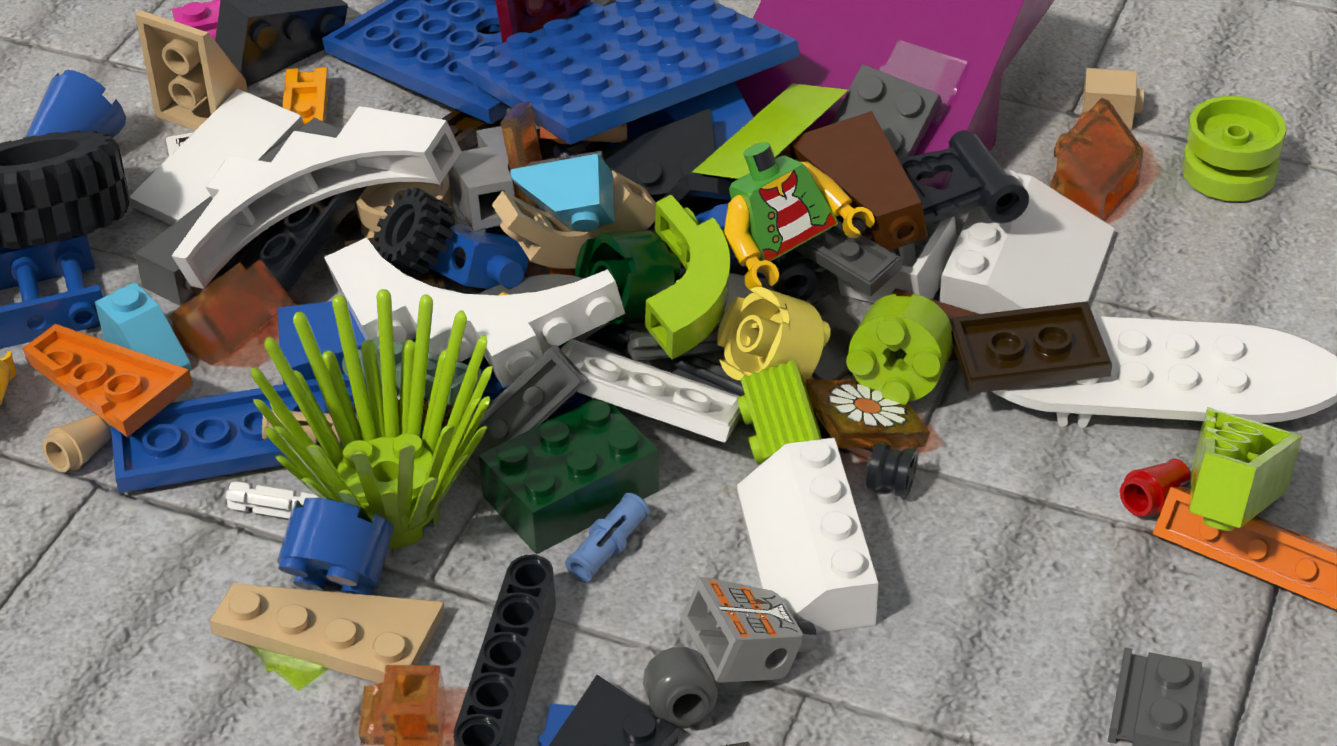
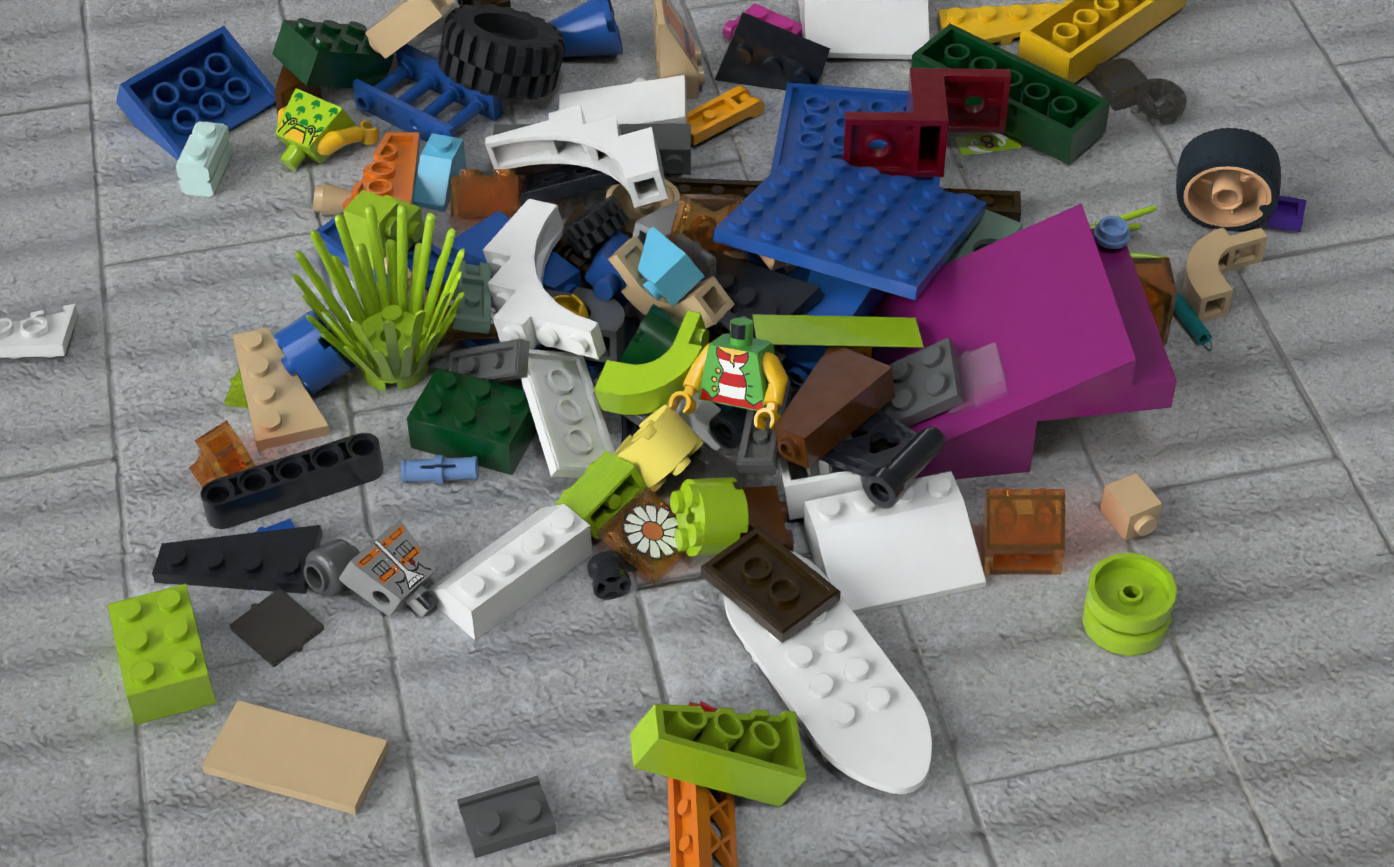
camera: 55 degrees right, 5 degrees up
none -> lime brick [343,189,424,275]

